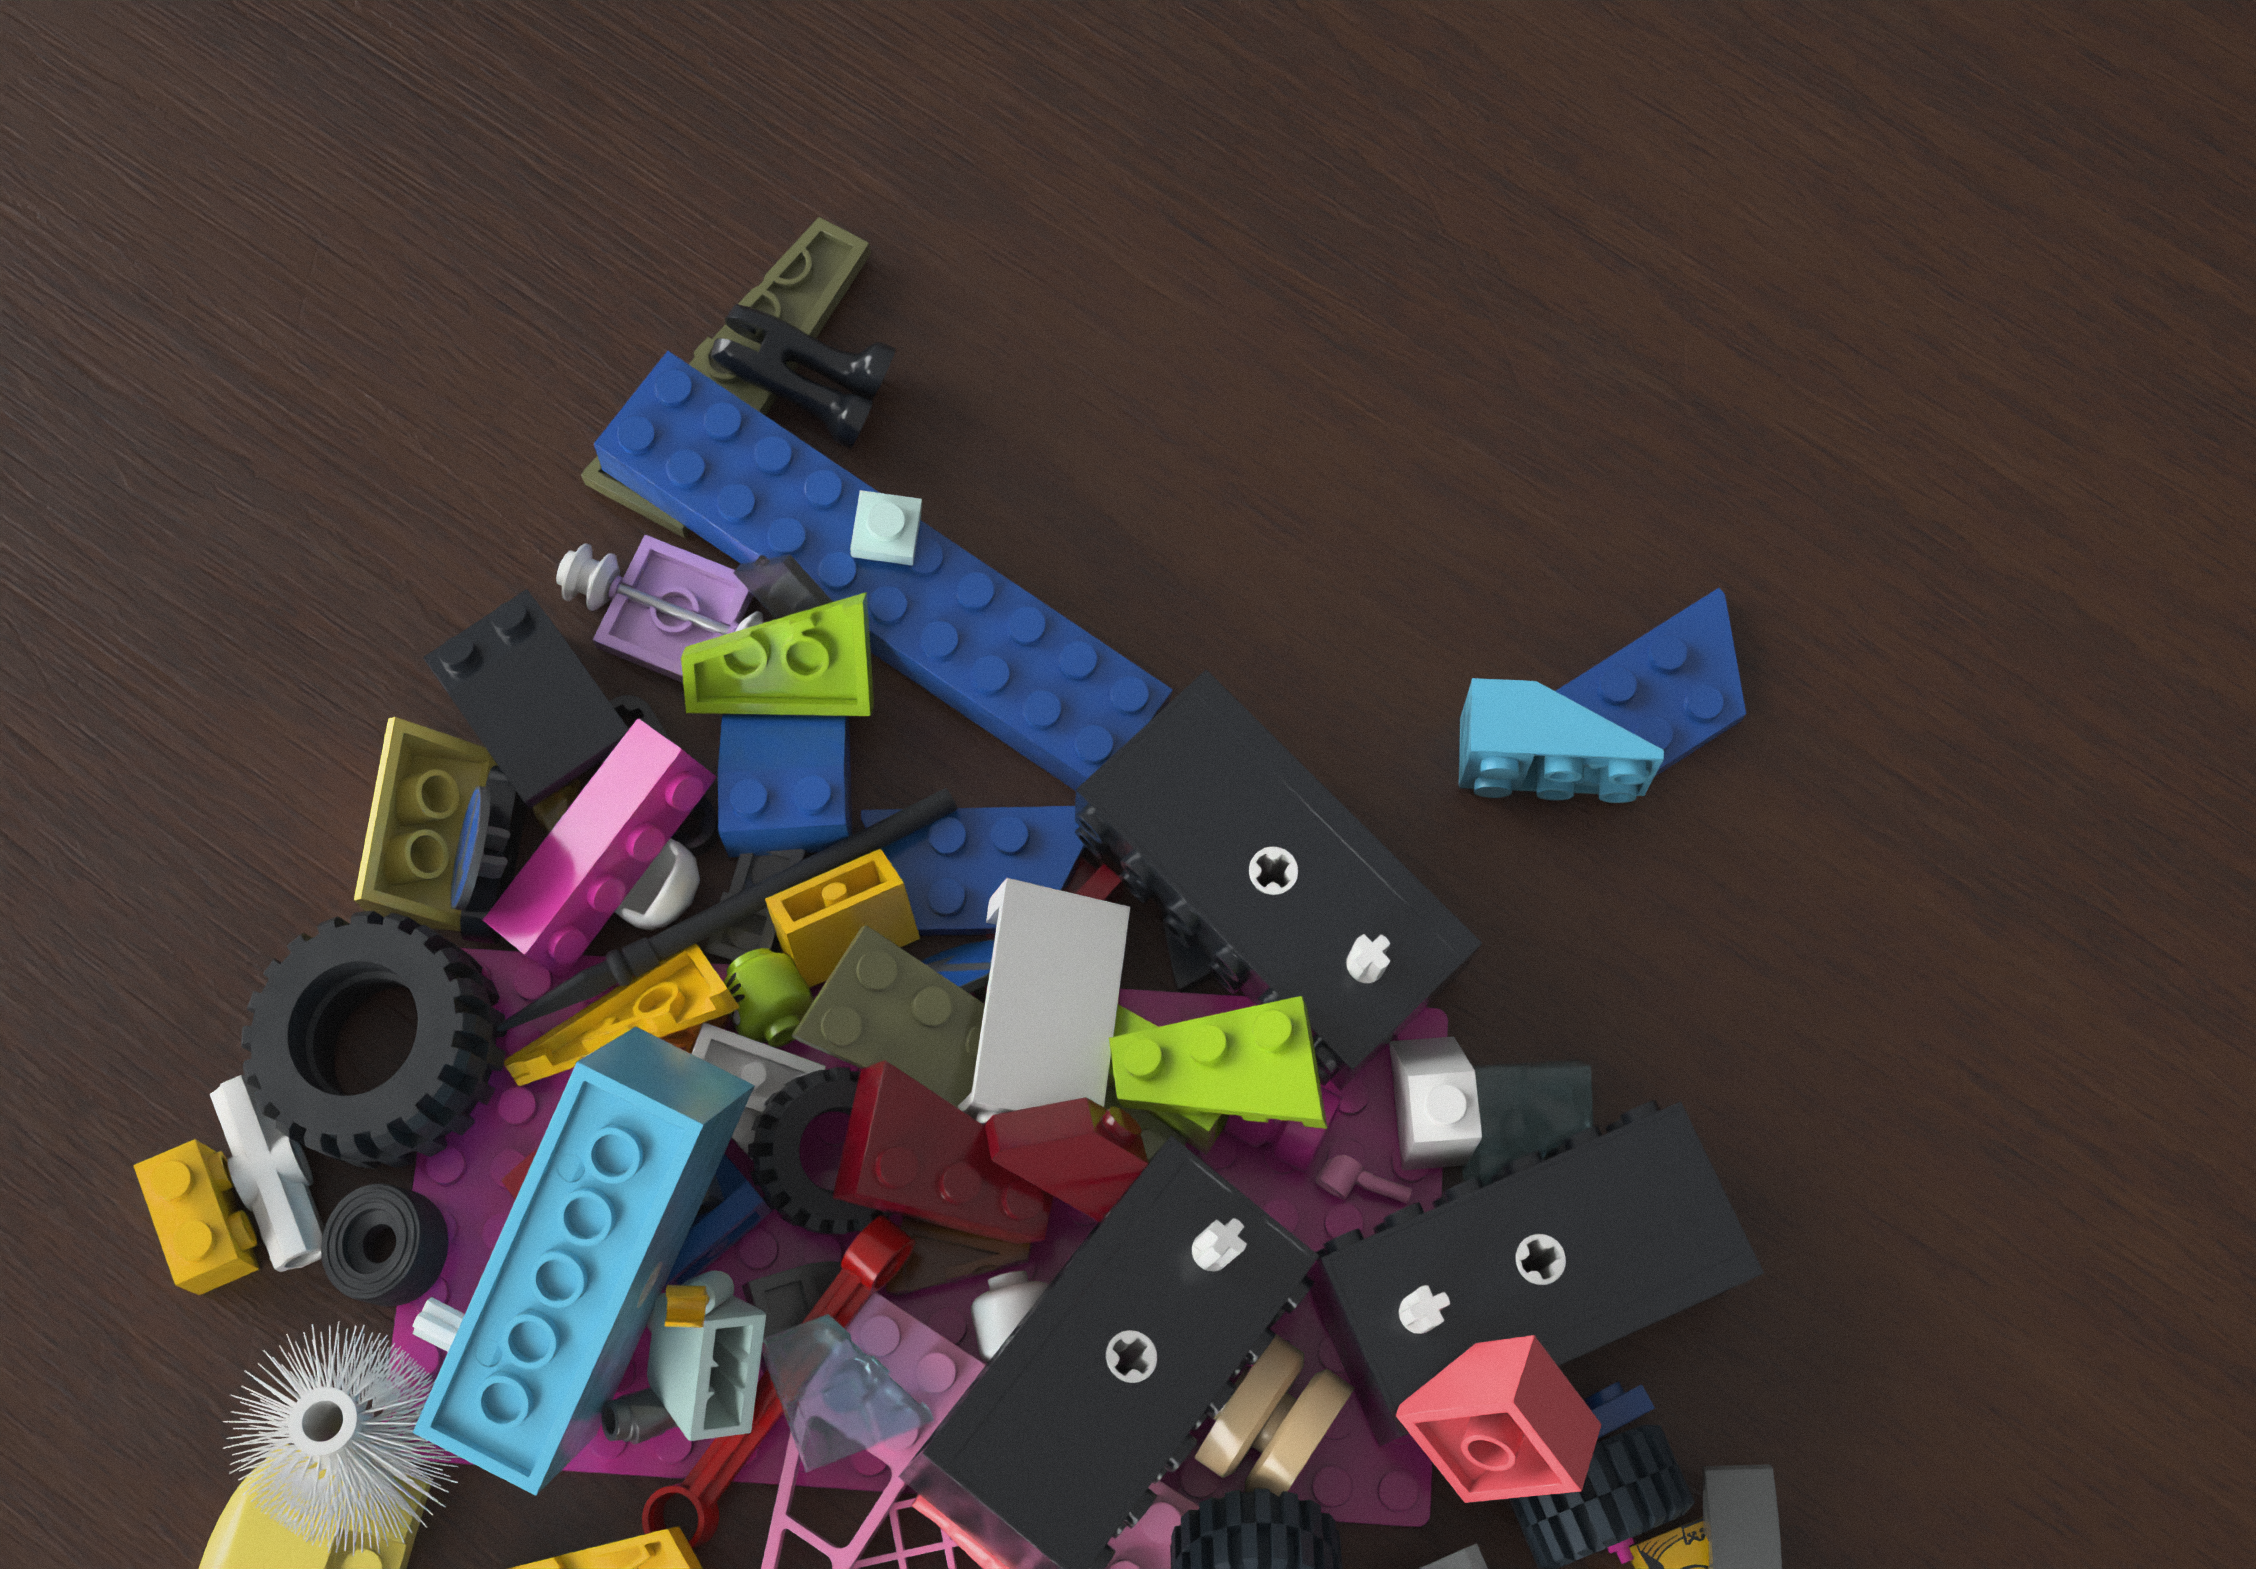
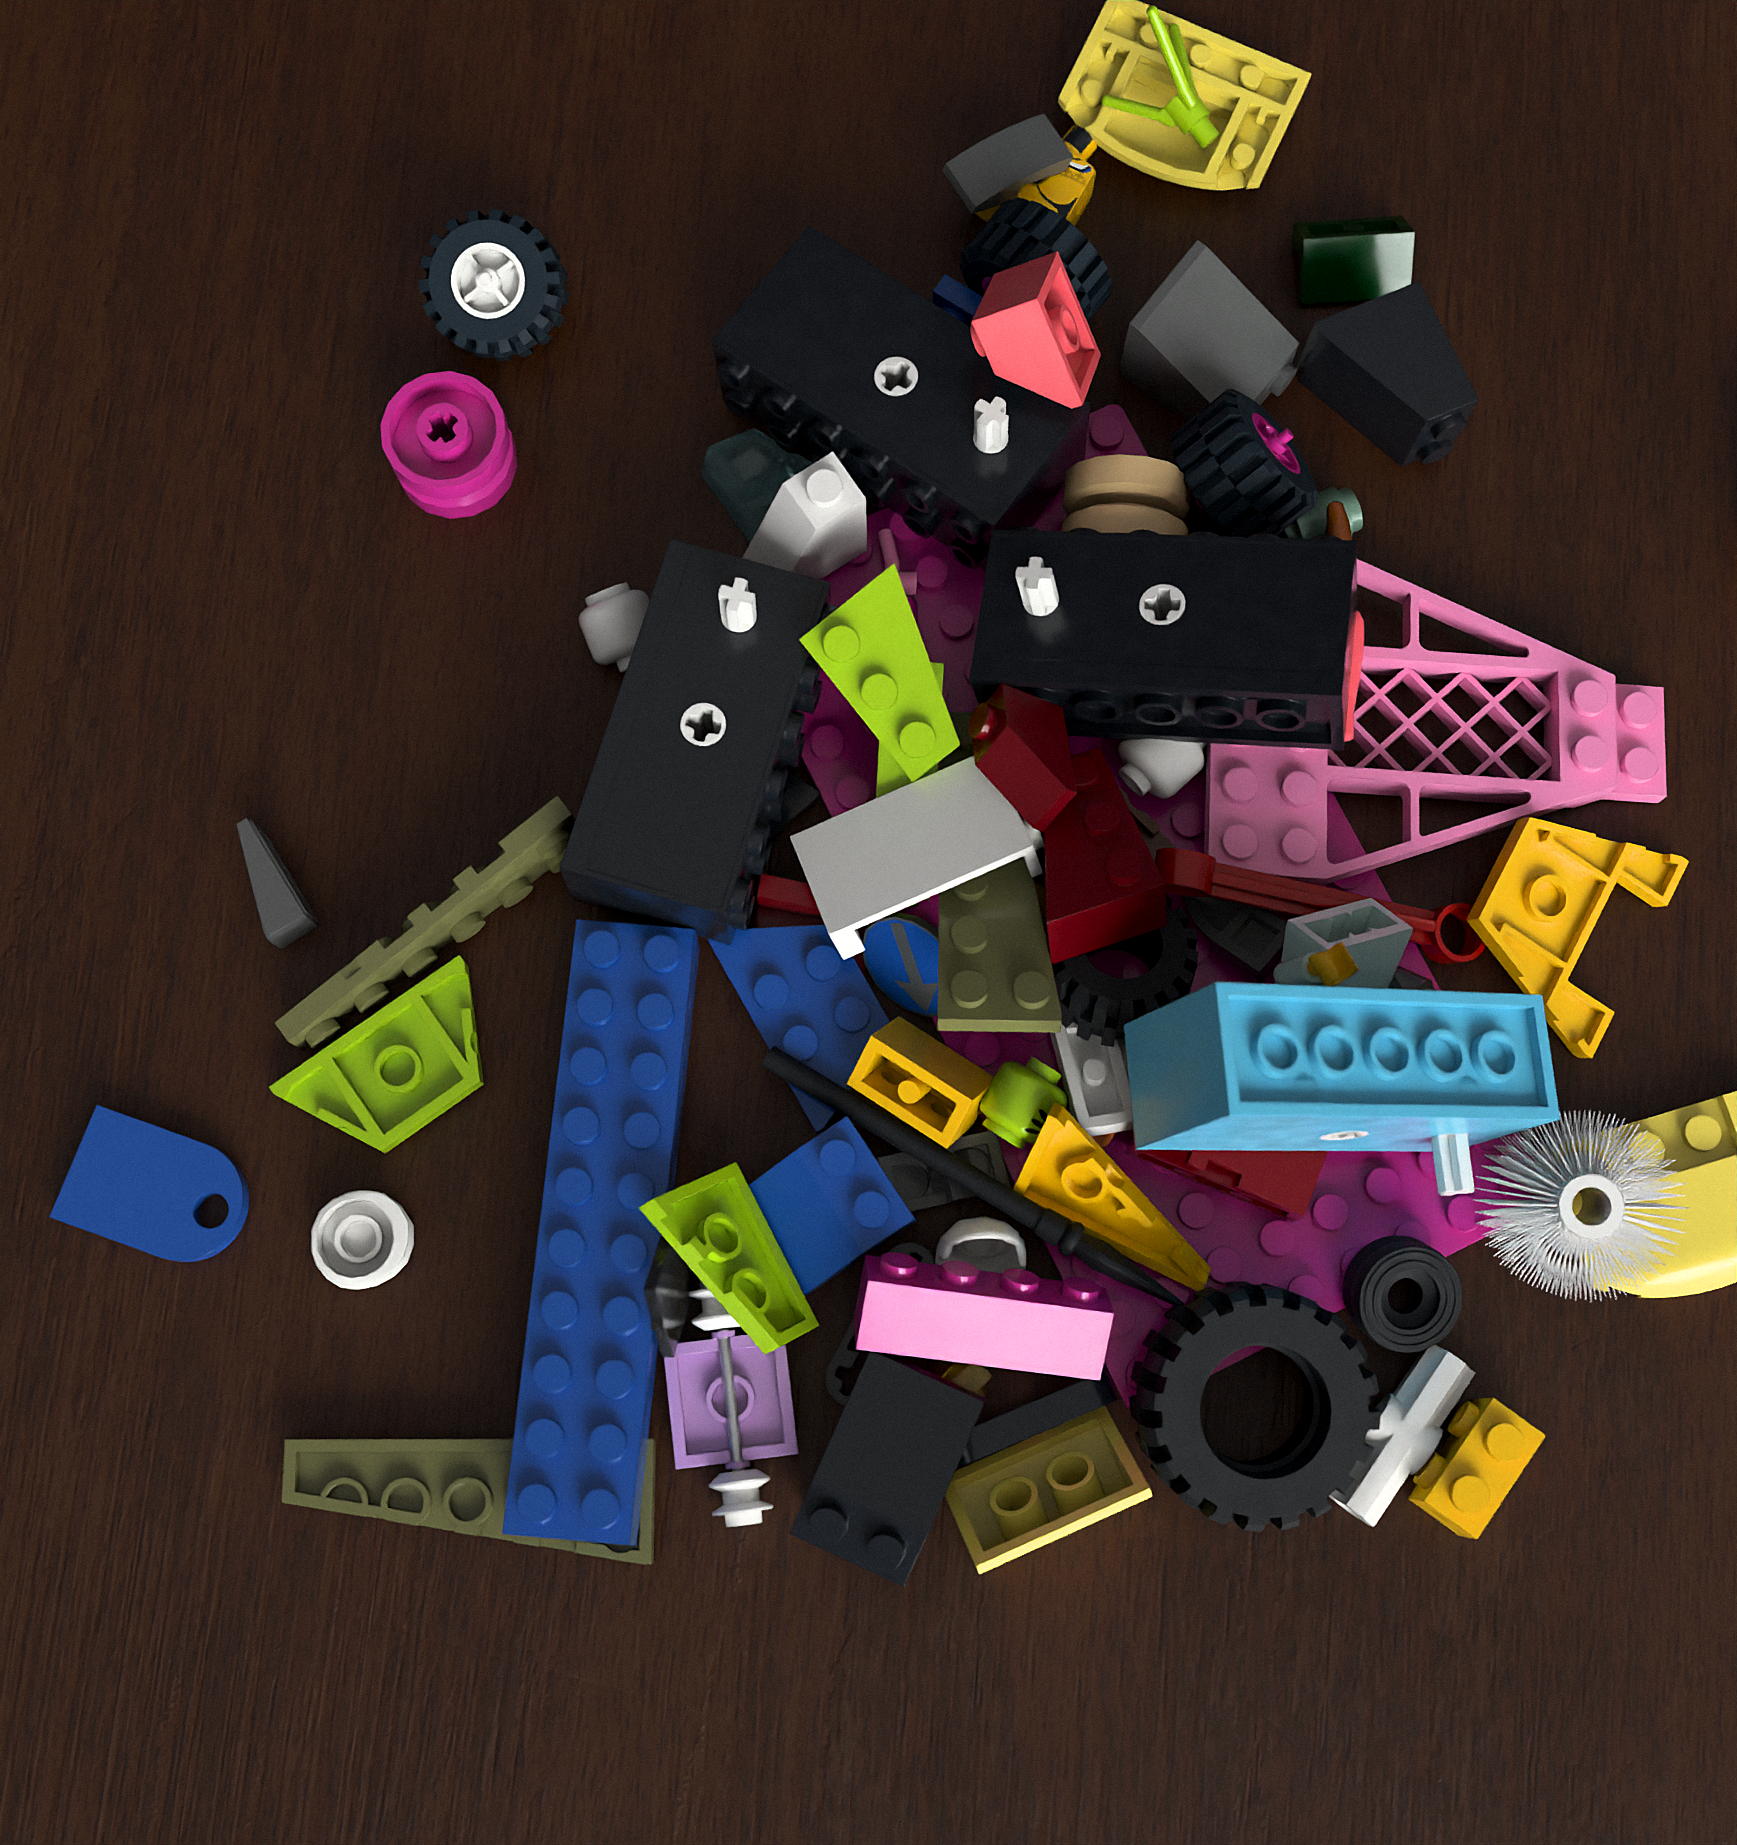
camera: 120 degrees left, 5 degrees up
dark grey piece [450,786,511,911] -> none
black piece [710,304,896,450] -> none
clear light blue slope [762,1314,934,1473] -> none
light aqua plate [850,490,922,566] -> none
medium azure slope [1459,678,1664,803] -> none
blue wing [1556,587,1746,776] -> none
none -> blue tile [49,1105,249,1262]
none -> dark grey slope [236,818,319,949]
none -> lime wing [269,955,484,1154]
none -> olive wing [275,796,575,1051]
none -> white piece [311,1190,414,1290]
none -> dark pink wheel [380,371,518,519]
none -> black wheel [418,209,569,361]
none -> white head [578,583,650,672]

